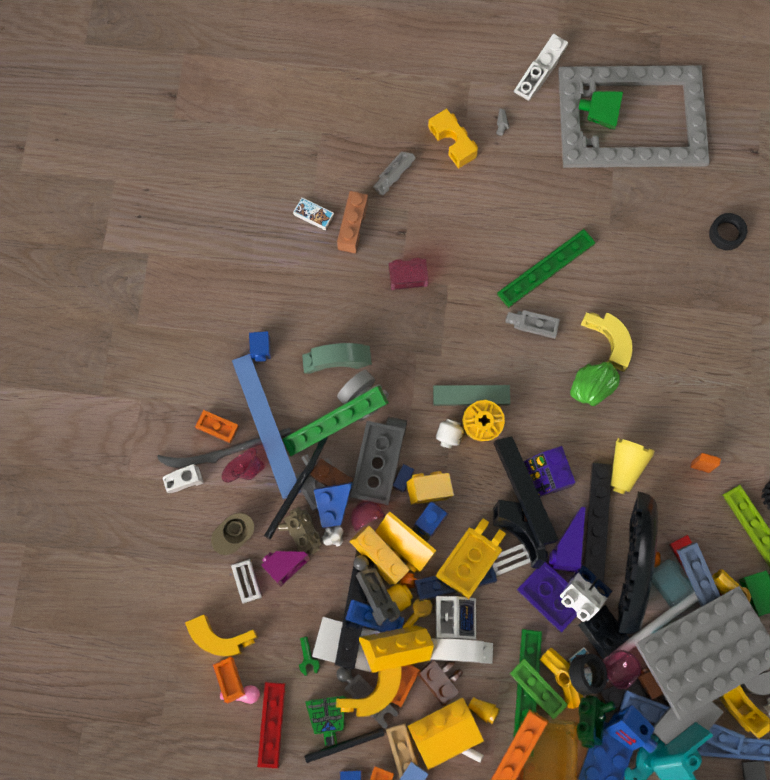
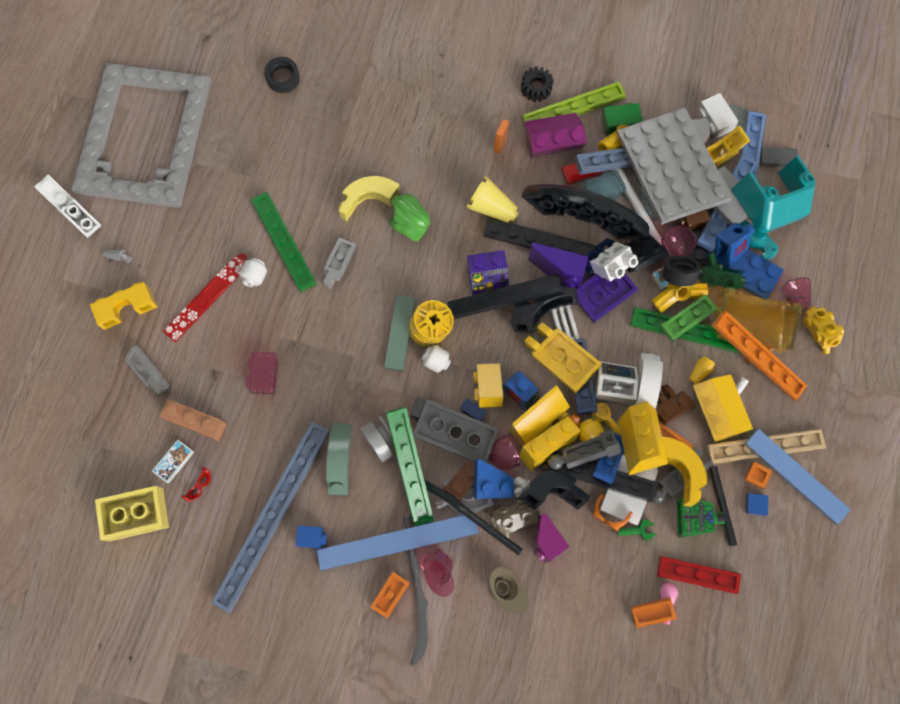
camera: 85 degrees left, 0 degrees up
white leg [163,464,204,493] -> none
yellow arch [185,615,258,657] -> none
white tile [231,559,262,604] -> none
green torso [578,91,623,130] -> none
none -> light yellow brick [95,486,169,542]
none -> red piece [162,253,247,343]
none -> red cap [181,467,212,502]
none -> sand blue plate [211,422,330,613]
none -> white head [239,258,267,287]
none -> black arch [518,470,590,510]
none -> magenta slope [524,113,587,157]
none -> orange cap [592,493,633,531]

